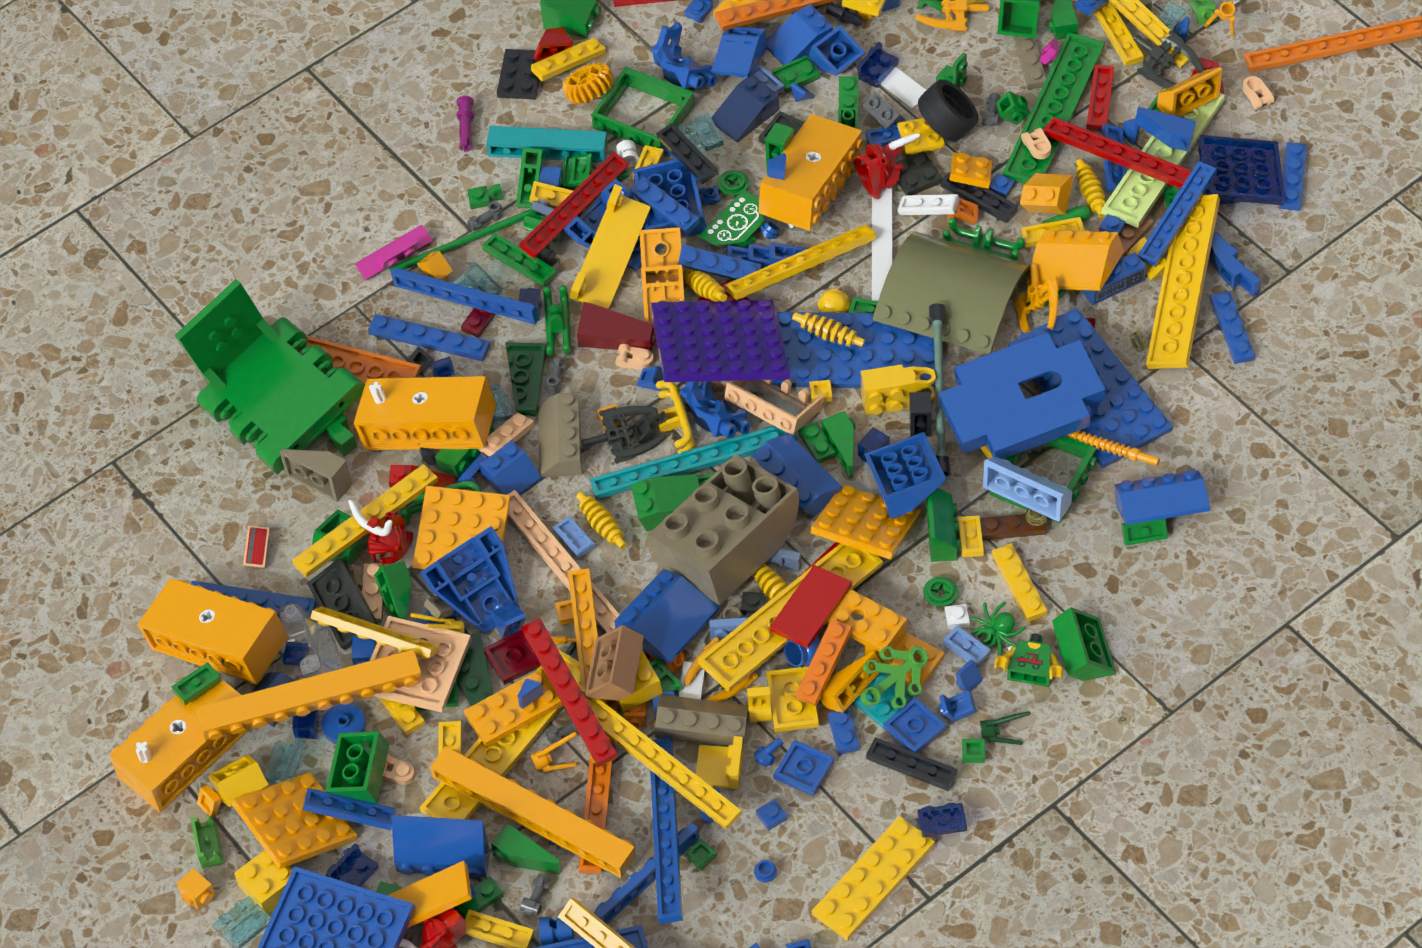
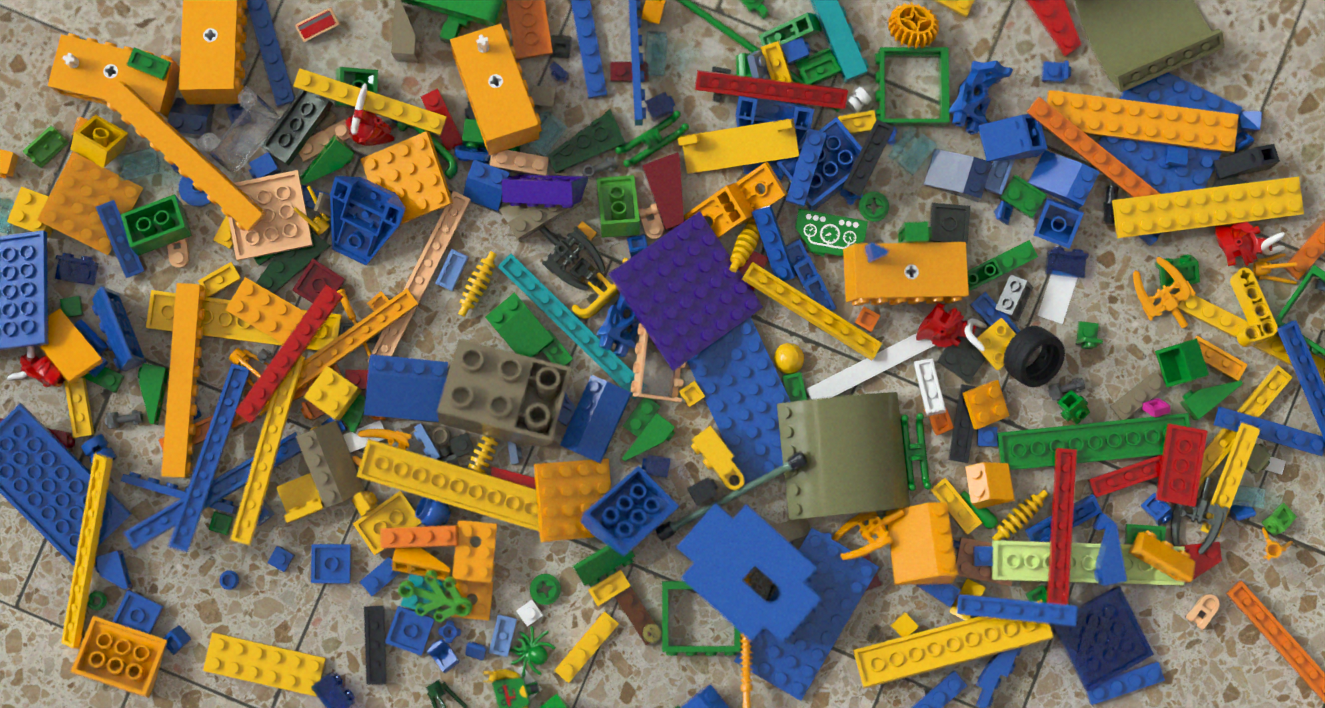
camera: 55 degrees right, 30 degrees up
yellow plate [311,606,440,659] -> none
dark grey bar [467,201,503,231] -> none
green plate [482,233,557,287] -> none
blue slope [491,602,526,639] -> none
blue slope [518,678,543,709] -> none
medium nougat slope [584,625,644,701] -> none
blue plate [754,737,783,767] -> none
blue plate [760,221,780,239] -> none
red tile [770,565,852,648] -> none
yellow piece [792,312,865,347] -> none
green plate [962,739,985,763] -> none
light blue slope [983,457,1072,522] -> none
light nougat plate [1021,128,1051,159] -> none
none -> blue plate [168,363,251,553]
none -> blue plate [438,620,461,643]
none -> dark purple slope [502,174,588,208]
none -> bright green slope [596,175,640,238]
none -> orange plate [854,306,881,333]
none -> yellow slope [890,612,919,637]
none -> blue bracket [1141,492,1173,526]
none -> red plate [1155,424,1208,507]

